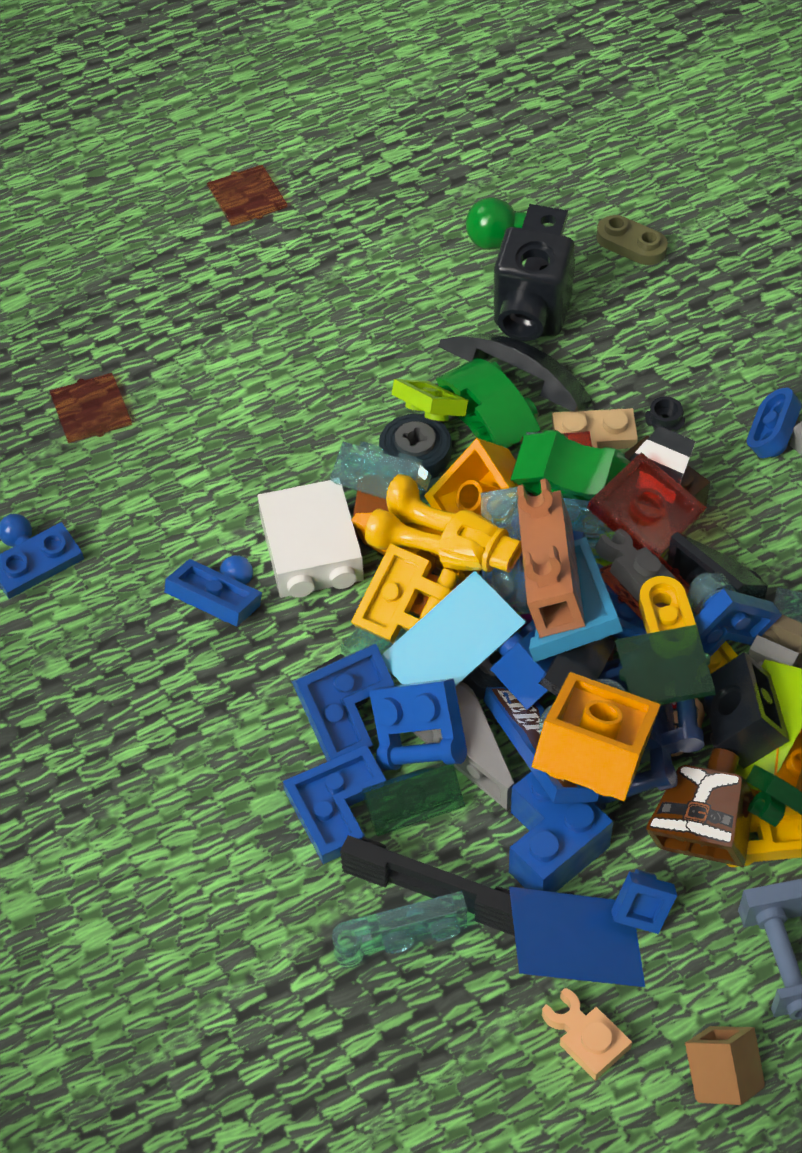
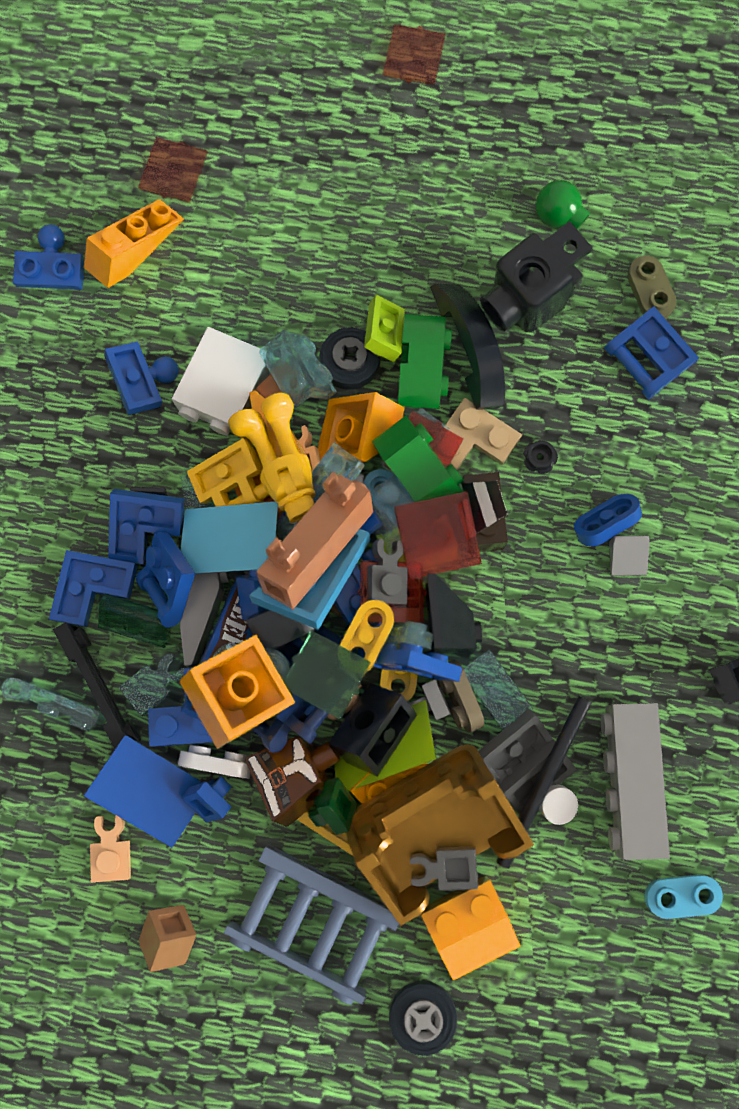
camera: 40 degrees right, 25 degrees up
none -> light orange slope [84,199,184,288]
none -> clear light blue plate [119,653,185,716]
none -> white plate [178,744,251,779]
none -> blue plate [604,306,699,400]

